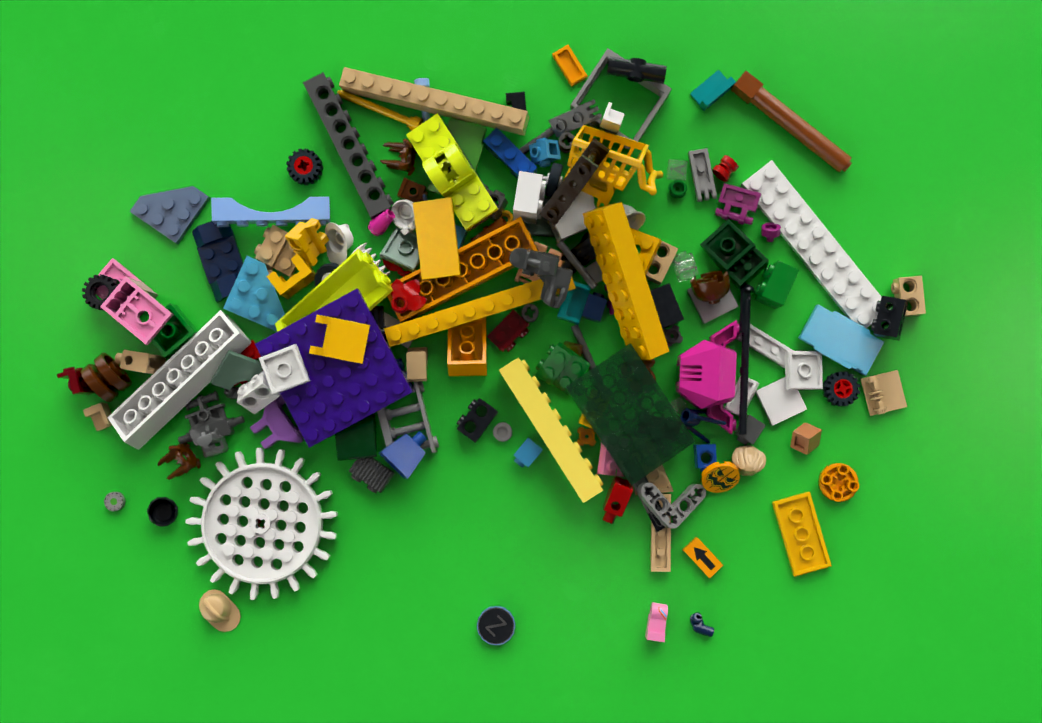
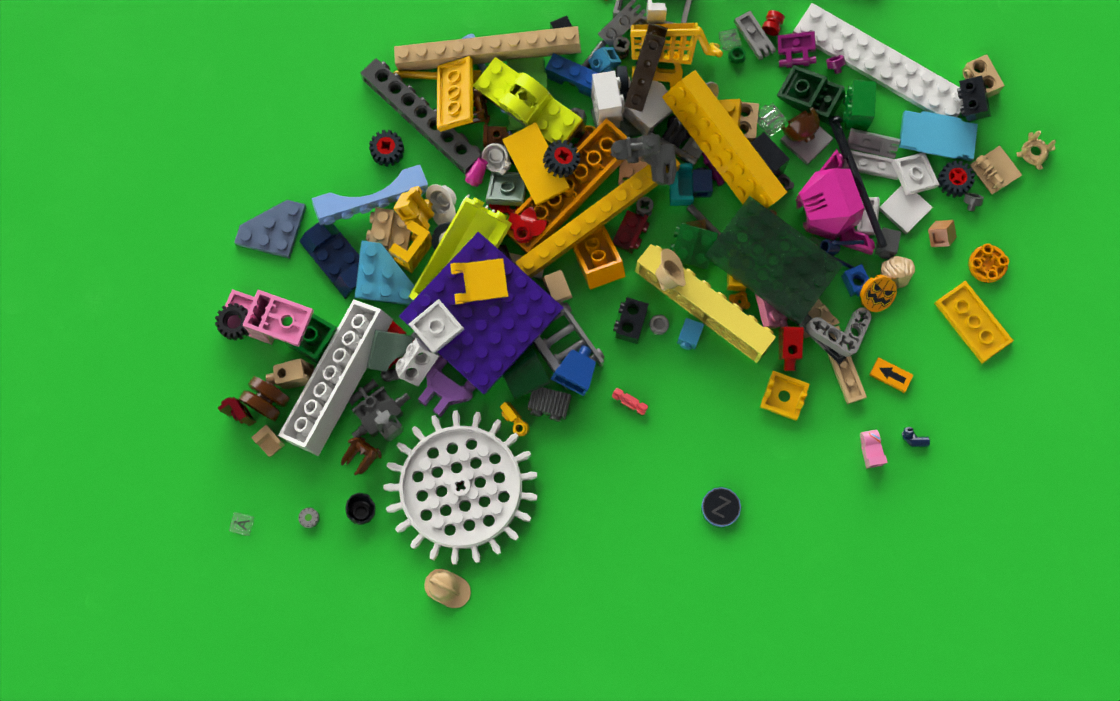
camera: 20 degrees left, 10 degrees down
none -> clear tile [229,512,255,536]
none -> yellow tile [437,56,473,132]
none -> yellow plate [500,402,529,436]
none -> black wheel [543,140,580,178]
none -> coral axle [612,388,648,415]
none -> tan piece [655,249,686,291]
none -> yellow piece [759,371,810,421]
none -> light grey hinge [847,128,901,158]
none -> dark grey tile [963,193,984,211]
none -> tan piece [1016,131,1056,170]

